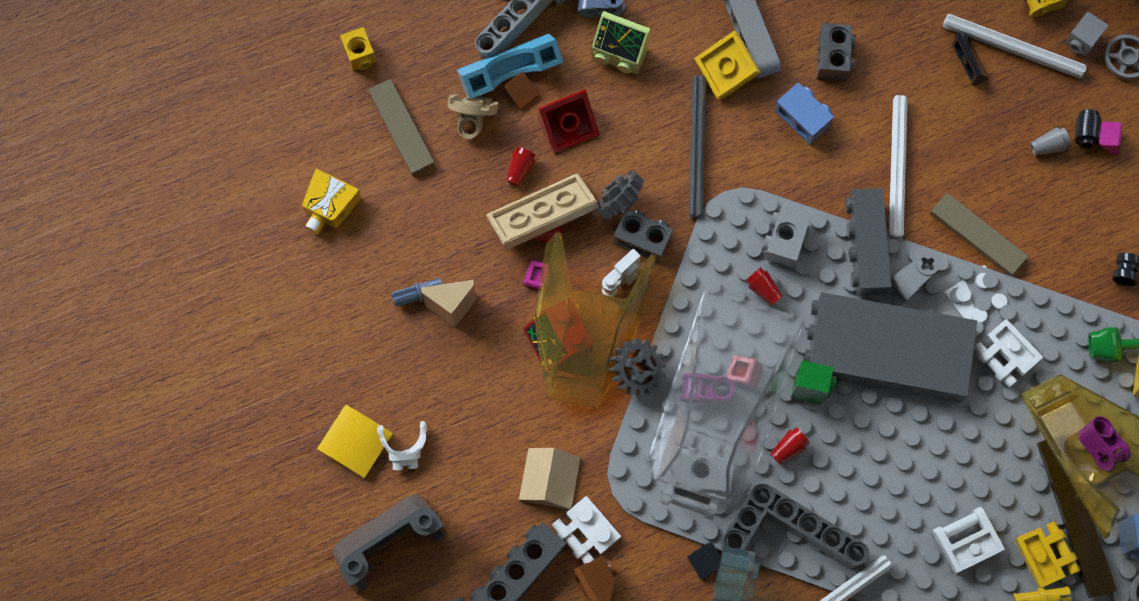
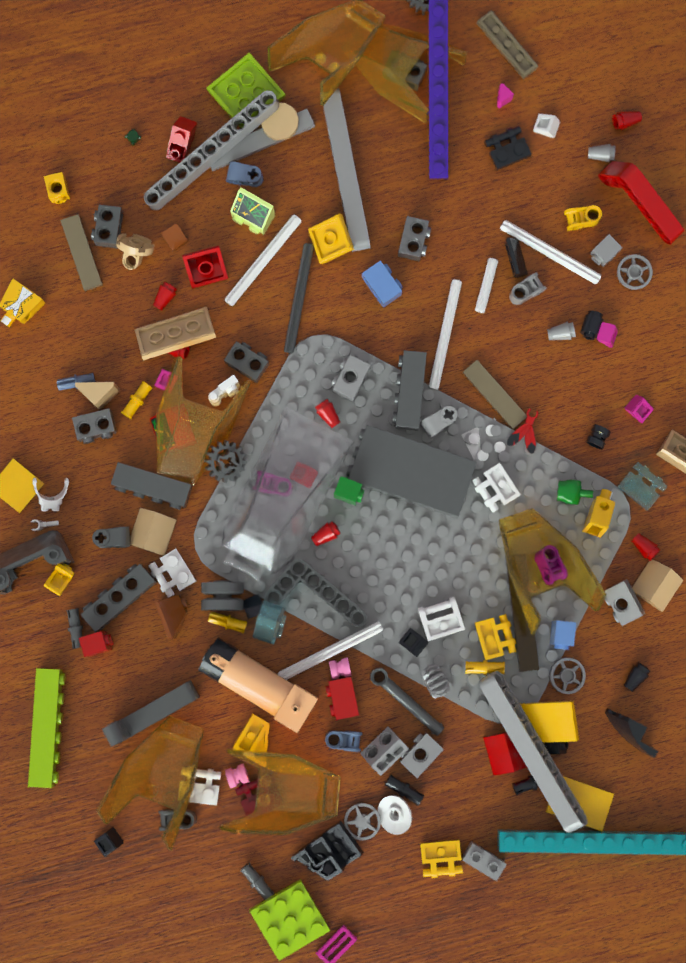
camera: 10 degrees right, 10 degrees up
medium azure arch [457,34,563,99] -> none
dark grey gear [596,171,644,219] -> none
none -> white hand [31,519,59,531]
none -> yellow bracket [44,563,74,596]
none -> flat silver brick [72,408,117,444]
none -> dark grey brick [91,205,124,249]
none -> dark grey piece [92,527,130,548]
none -> dark grey brick [111,462,193,510]
none -> yellow pin [121,381,152,419]
none -> dark grey wheel [201,581,244,611]
none -> yellow axle [208,612,247,634]
none -> white axle [224,215,301,306]
none -> black slope [398,628,428,657]
none -> white axle [475,258,498,313]
none -> red piece [507,408,538,454]
none -> light grey piece [509,272,547,305]

